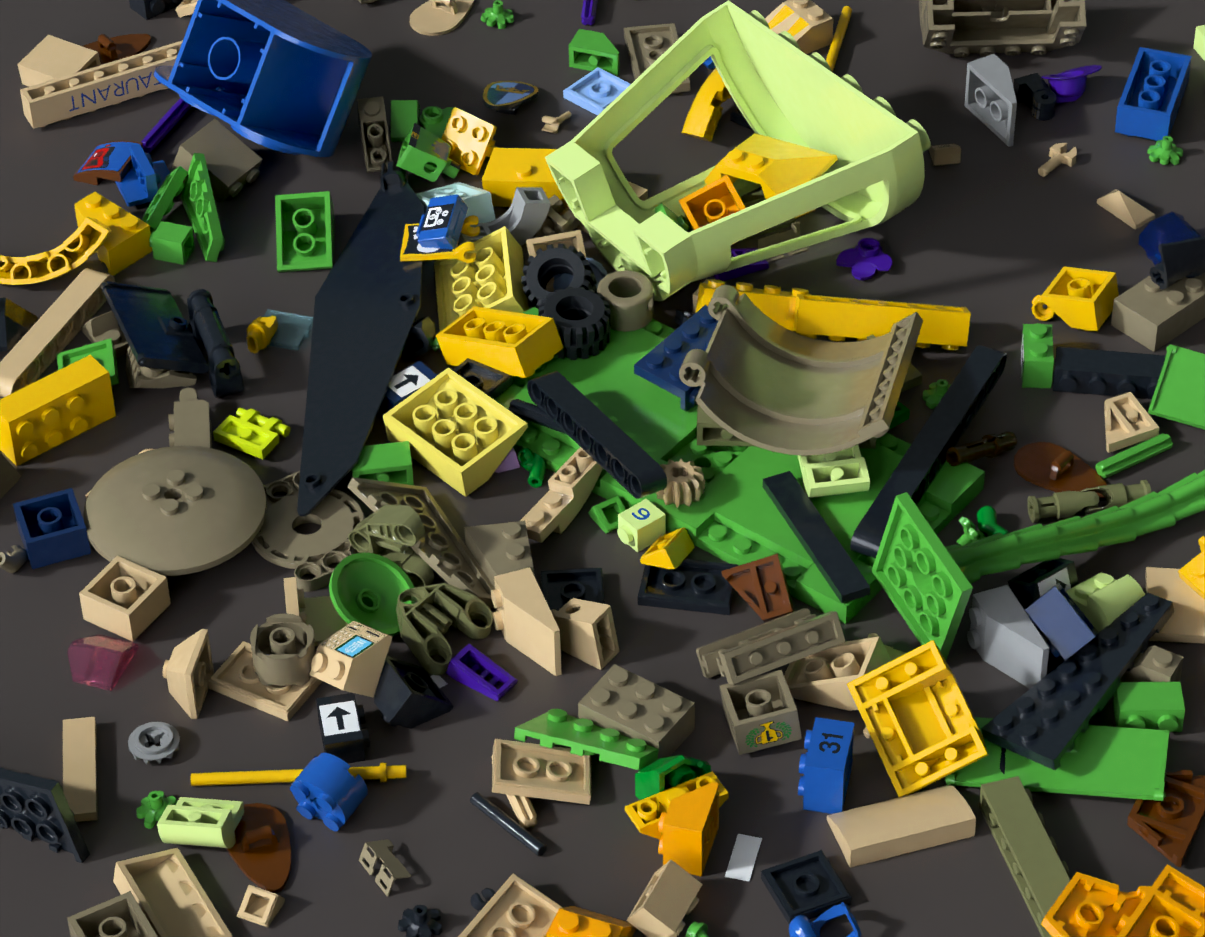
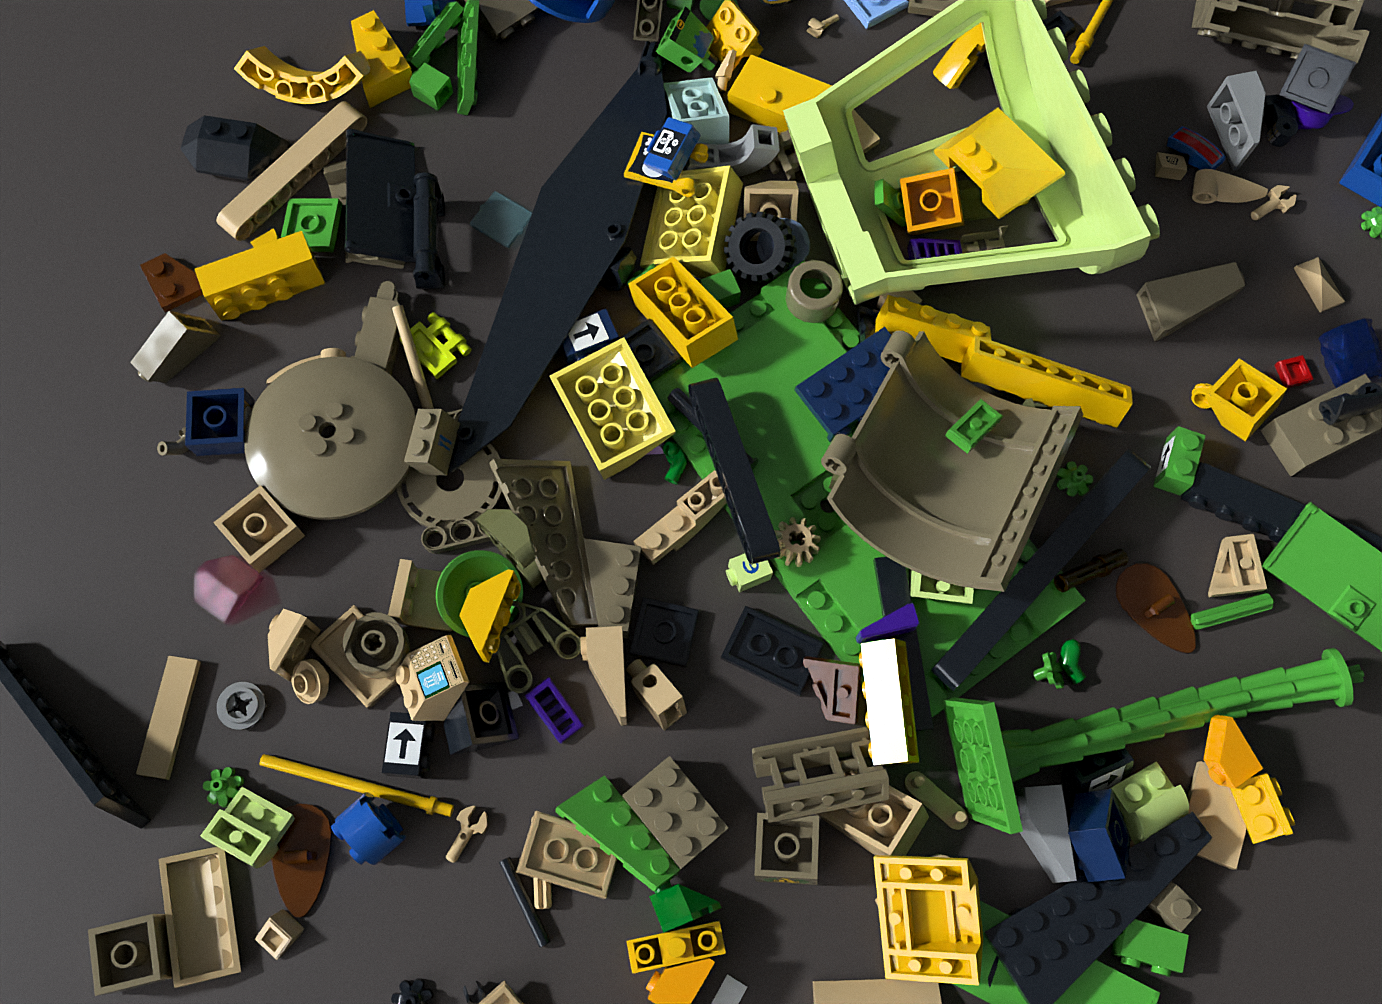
camera: 10 degrees right, 30 degrees up
yellow piece [246,316,278,354] -> none
bright green slope [275,191,335,273] -> none
bright green brick [352,441,414,485] -> none
dark tan piece [358,839,411,897] -> none
black tyre [538,287,611,360] -> none
bright green slope [588,495,626,534] -> none
yellow slope [640,527,694,569] -> none
blue brick [798,717,855,814] -> none
dark purple plate [836,238,892,281] -> none
olive piece [1027,480,1151,523] -> none
none -> tan plate [291,659,329,704]
none -> tan bar [392,305,434,409]
none -> dark tan brick [404,409,460,476]
none -> tan bar [446,806,488,863]
none -> yellow slope [459,569,521,663]
none -> tan bar [715,50,737,92]
none -> dark purple slope [856,603,919,644]
none -> brick [859,638,919,766]
none -> bright green plate [945,399,1003,454]
none -> dark tan slope [1136,262,1245,342]
none -> slope [1167,126,1226,170]
none -> tan piece [1192,169,1268,204]
none -> light orange slope [1203,715,1263,789]
none -> red tile [1274,355,1313,388]
none -> black tile [1279,44,1357,114]

